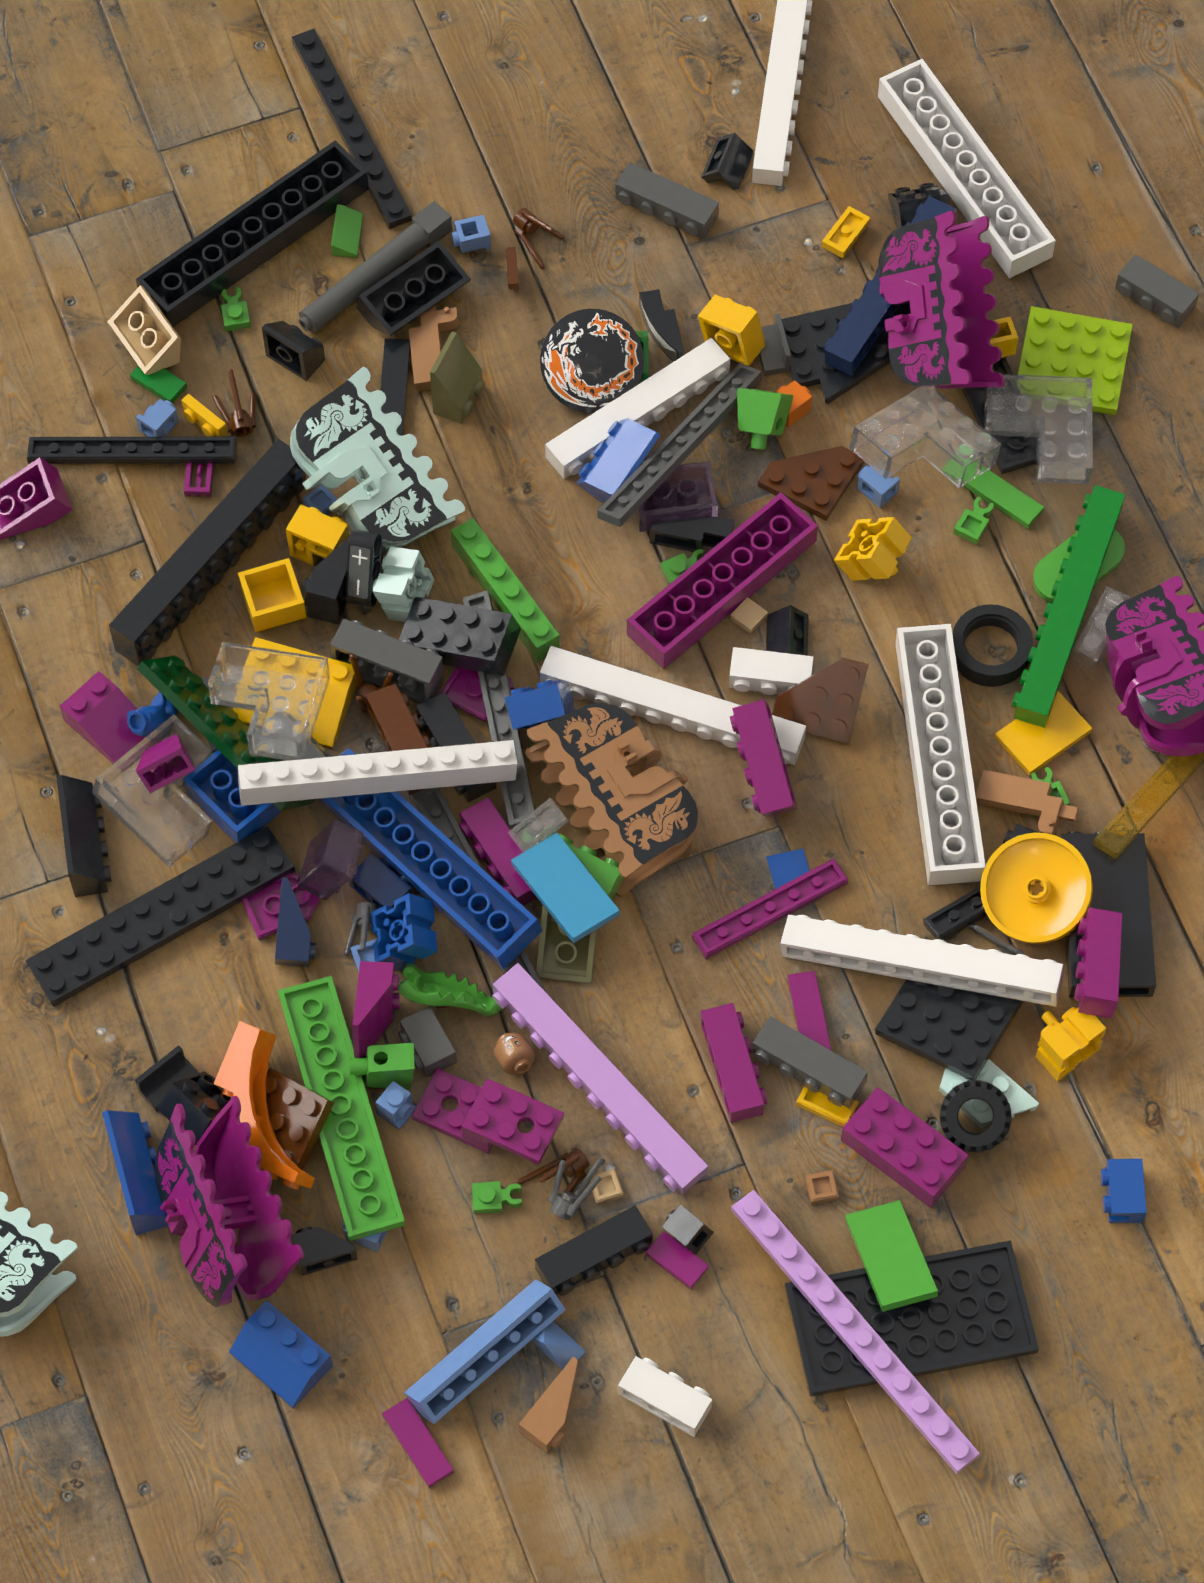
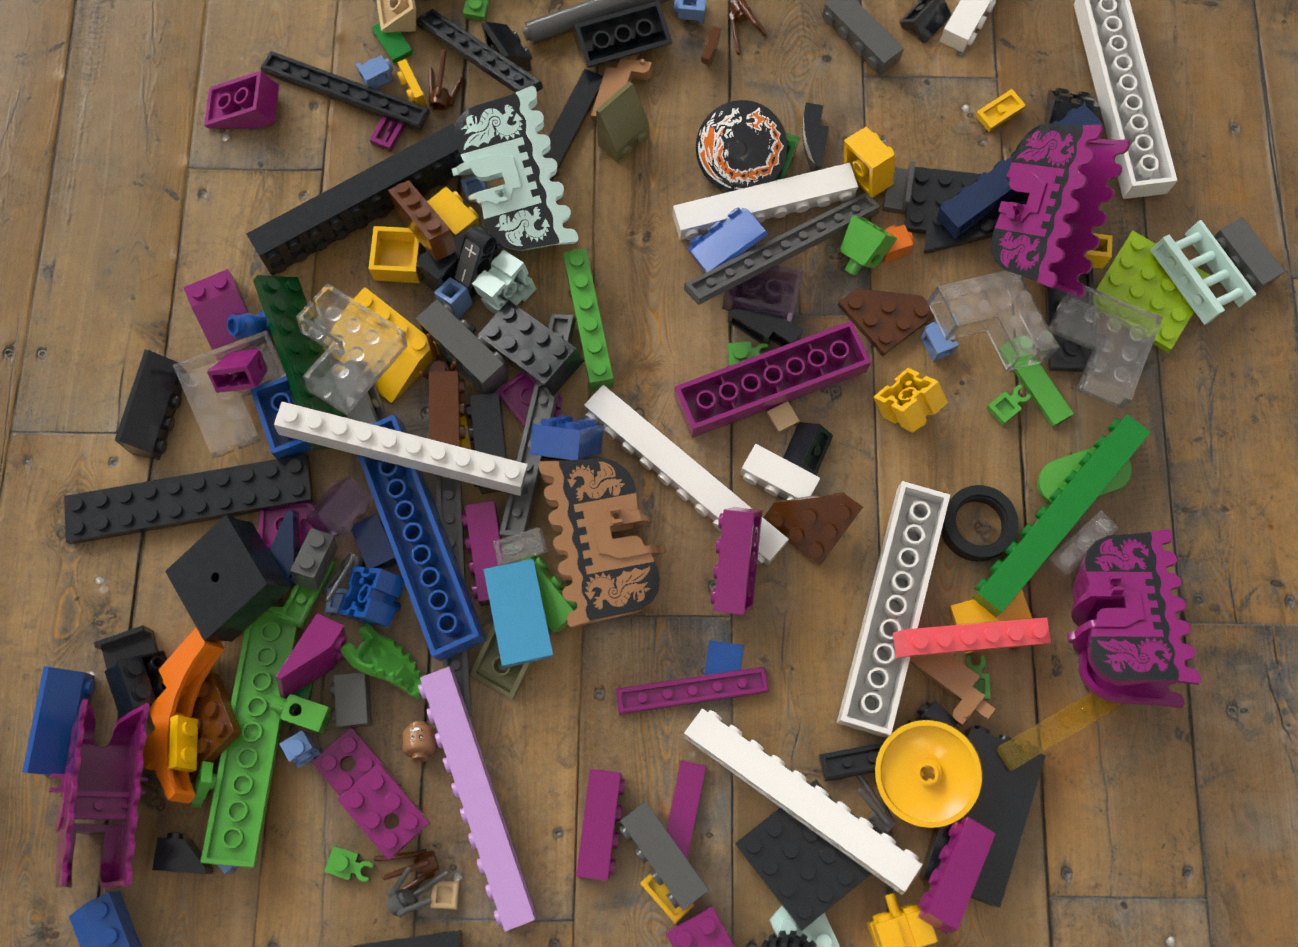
camera: 20 degrees right, 10 degrees up
none -> black container [165,515,291,642]
none -> yellow plate [168,715,198,773]
none -> bright green plate [190,761,217,808]
none -> bright green tile [278,561,336,629]
none -> dark grey brick [290,528,338,591]
none -> reddish brown brick [388,180,457,261]
none -> black tile [416,9,543,93]
none -> medium blue brick [434,277,473,319]
none -> coral brick [893,617,1051,658]
none -> light aqua fence [1150,220,1257,325]

